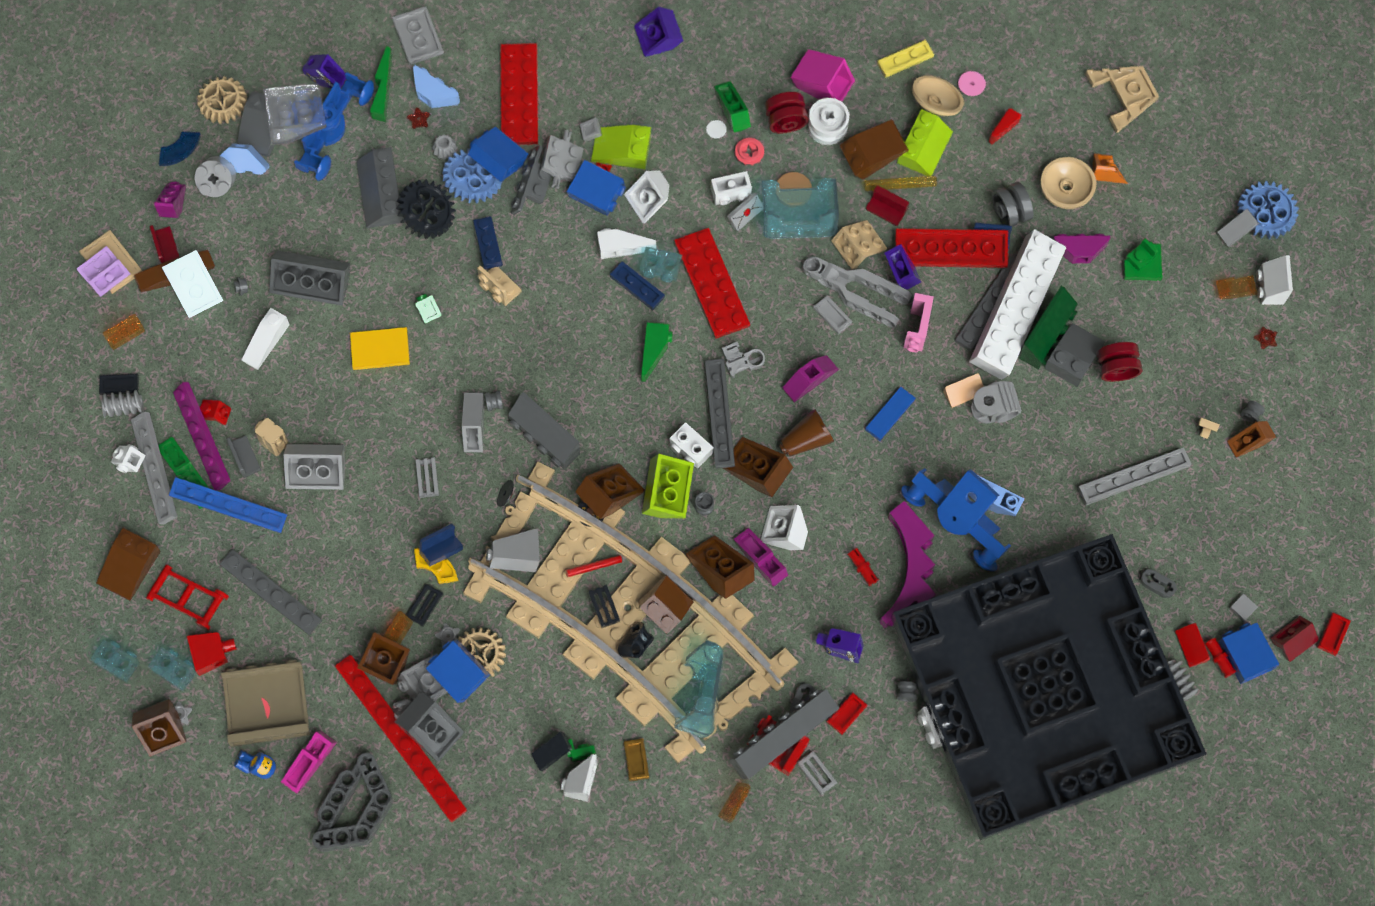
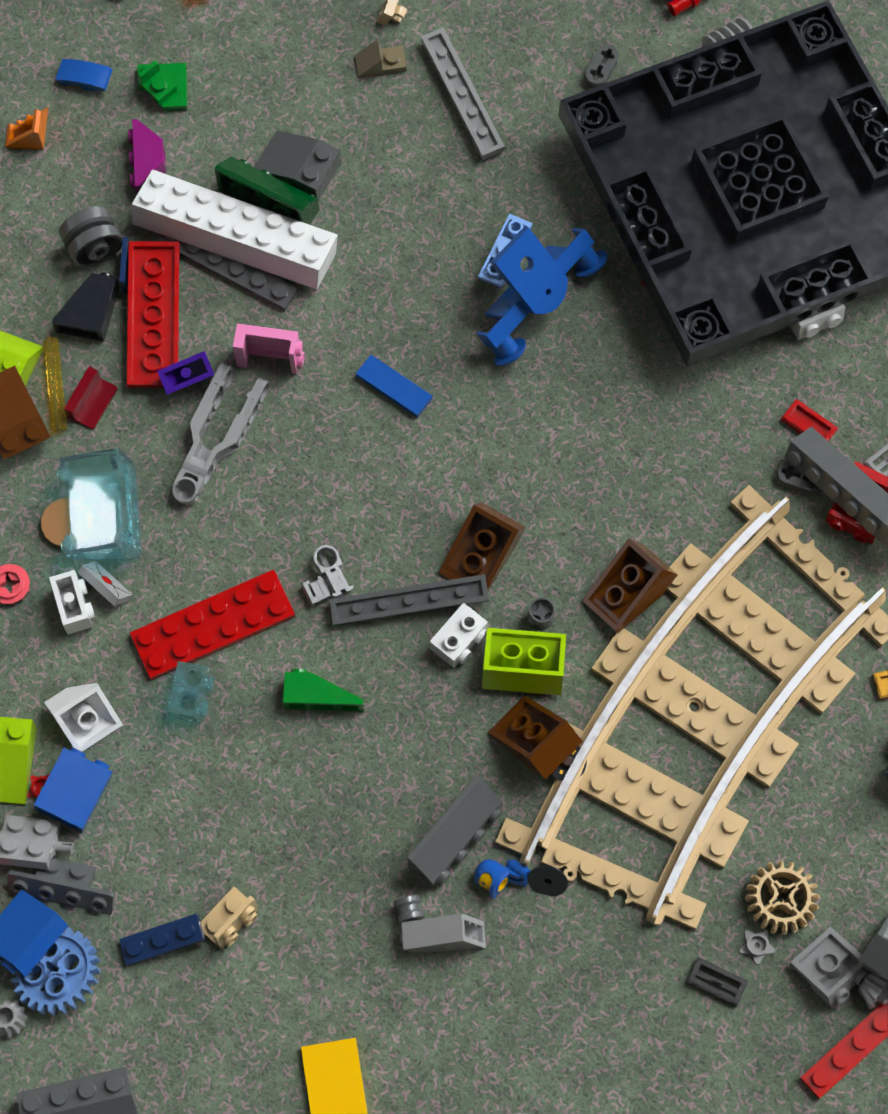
camera: 90 degrees left, 0 degrees up
reddish brown slope [357,632,410,685] -> none
clear orange slope [384,611,413,644] -> none
black gear [396,179,456,239] -> none
bracket [413,293,442,324] -> none
yellow tile [414,548,458,584] -> none
light grey tile [416,457,439,498] -> none
dark blue panel [419,524,463,567] -> none
blue brick [426,640,491,703] -> none
light grey slope [486,529,540,572] -> none
red bar [565,555,622,577] -> none
black tile [588,585,620,628] -> none
white slope [597,228,656,259] -> none
dark blue plate [610,261,665,311] -> none
black piece [618,622,654,658] -> none
reddish brown slope [638,574,694,634] -> none
clear light blue windscreen [674,640,723,738] -> none
magenta slope [734,528,788,587] -> none
white slope [761,505,808,550] -> none
reddish brown cone [779,409,834,456] -> none
magenta slope [782,355,839,403] -> none
light grey tile [813,295,852,335] -> none
dark purple torso [816,628,864,663] -> none
tan bracket [831,220,887,269] -> none
red pin [847,548,879,587] -> none
magenta arch [880,501,936,629] -> none
dark grey wheel [897,682,918,702] -> none
light nougat slope [943,373,984,408] -> none
light grey piece [971,381,1022,424] -> none
tan dish [1040,157,1096,209] -> none
dark red wheel [1097,342,1143,382] -> none
red slope [1175,623,1210,668] -> none
none -> black slope [52,272,119,342]
none -> blue slope [55,59,112,91]
none -> dark tan slope [355,40,407,78]
none -> blue piece [474,859,531,899]

